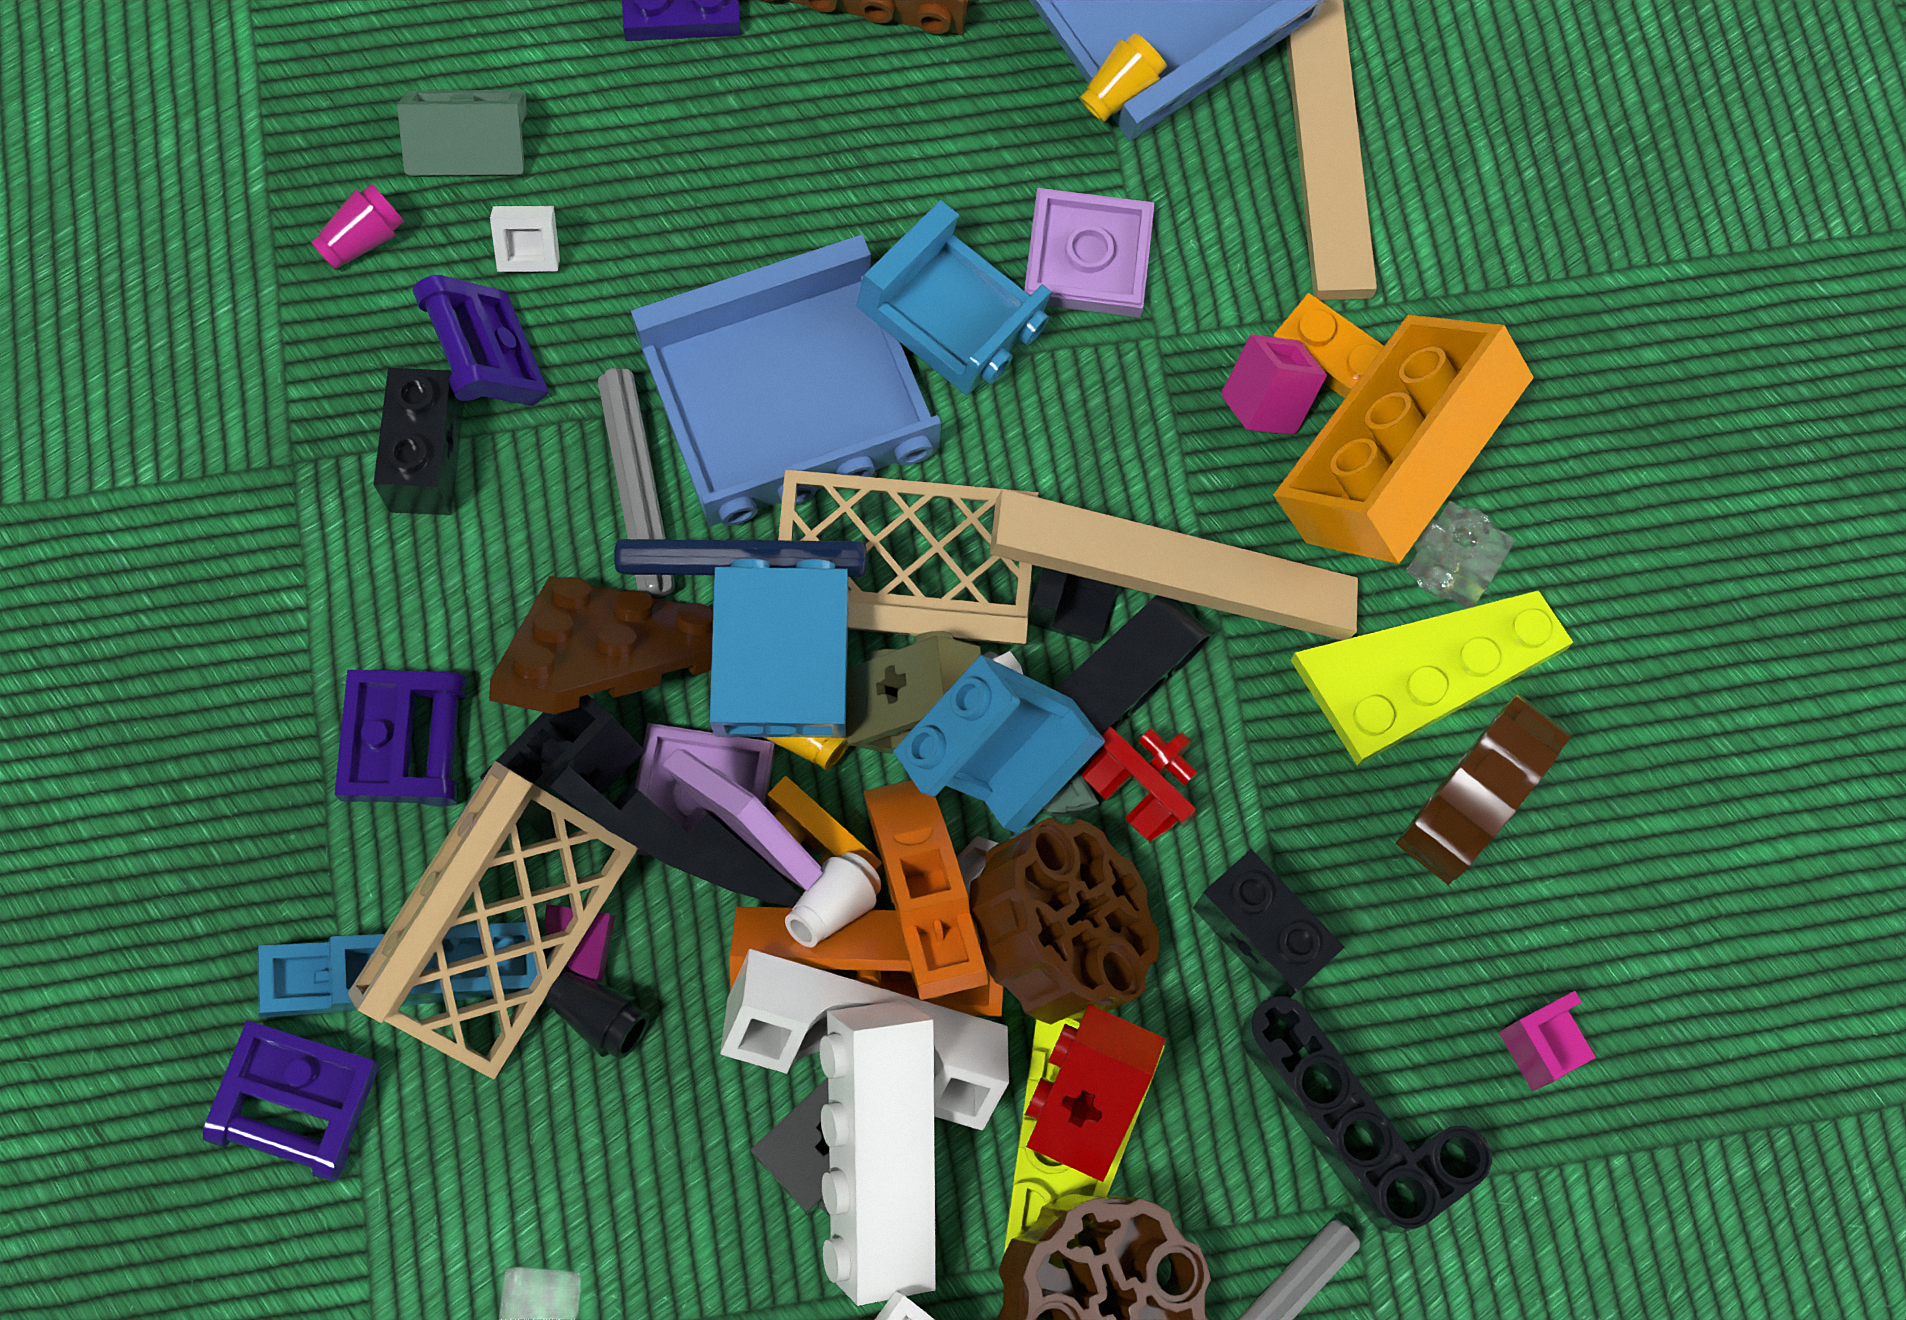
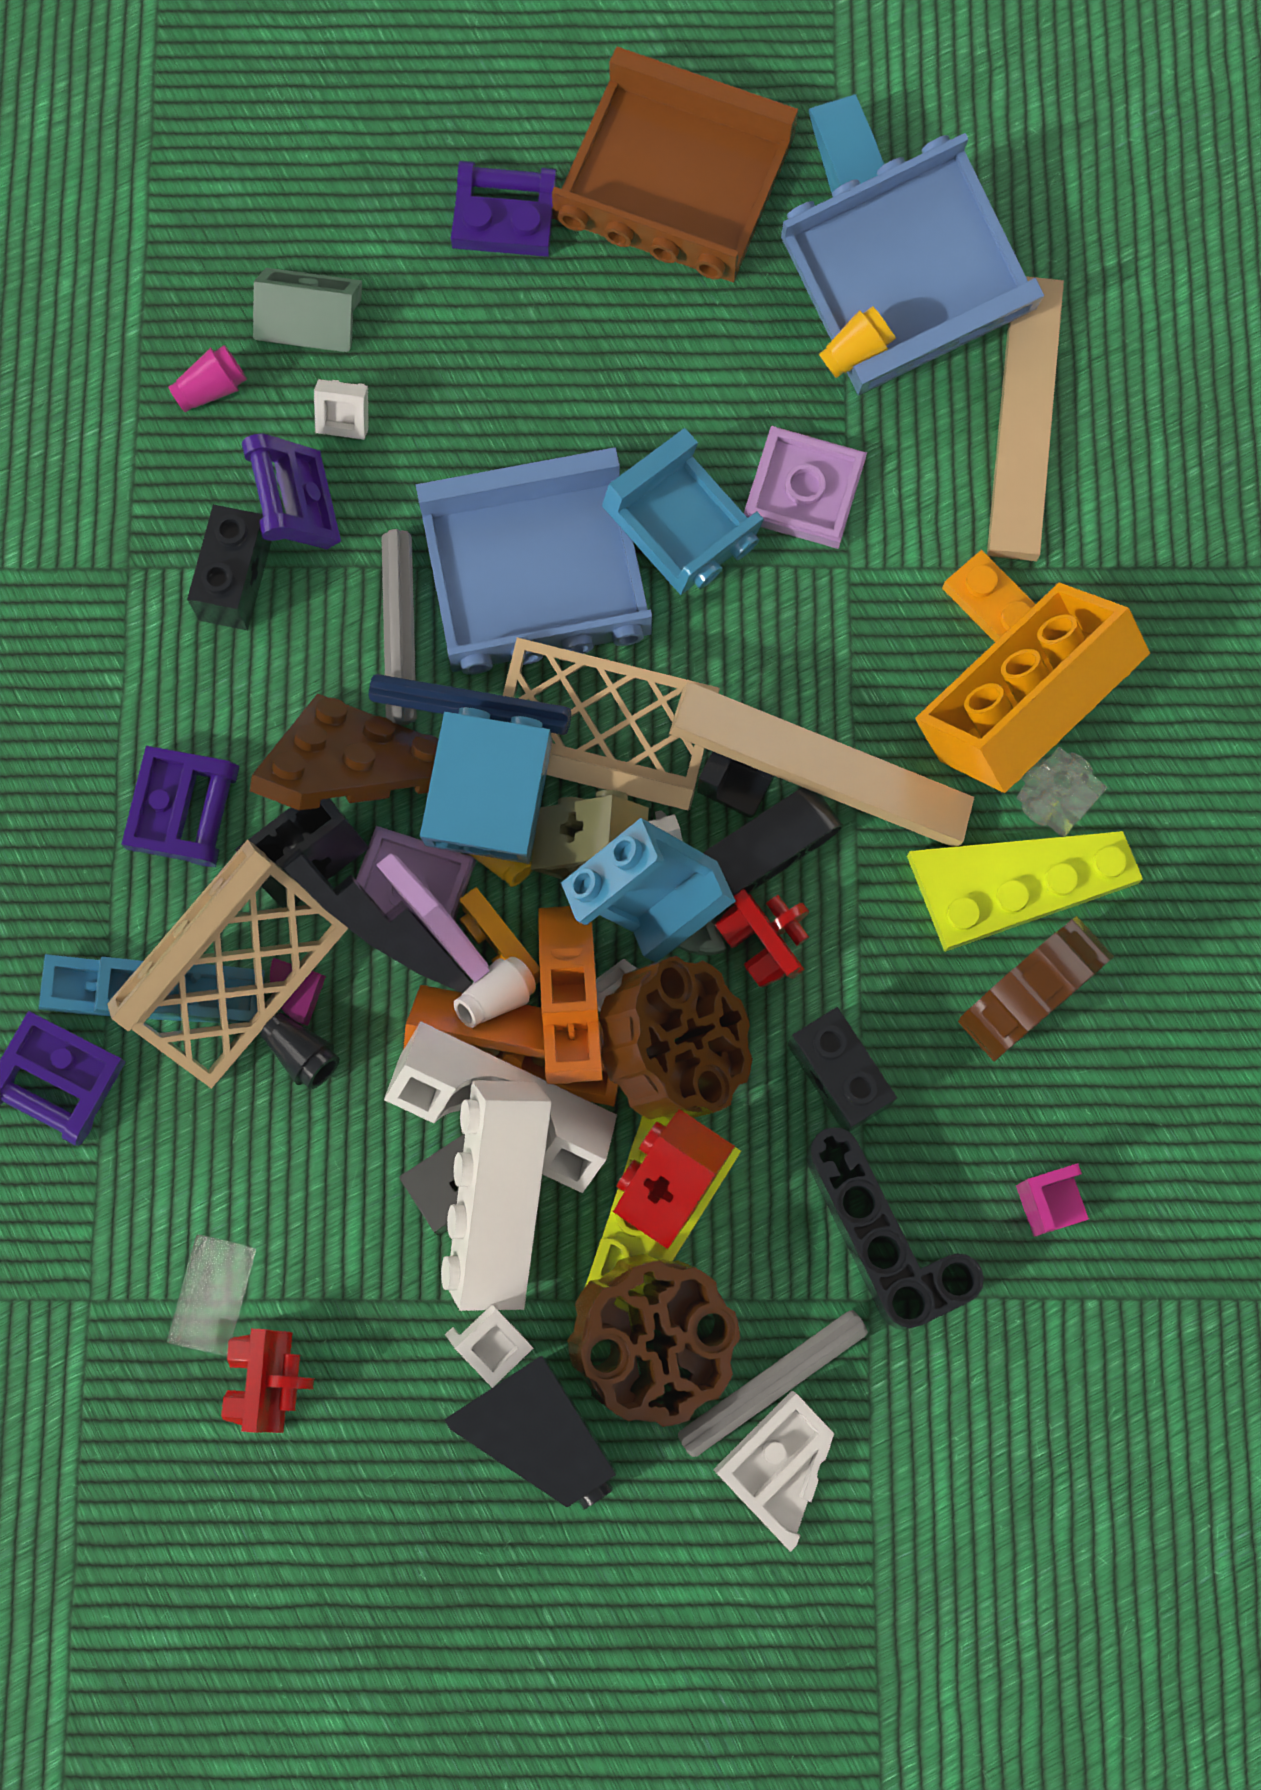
camera: 15 degrees right, 5 degrees up
dark pink panel [1222,334,1327,435] -> none

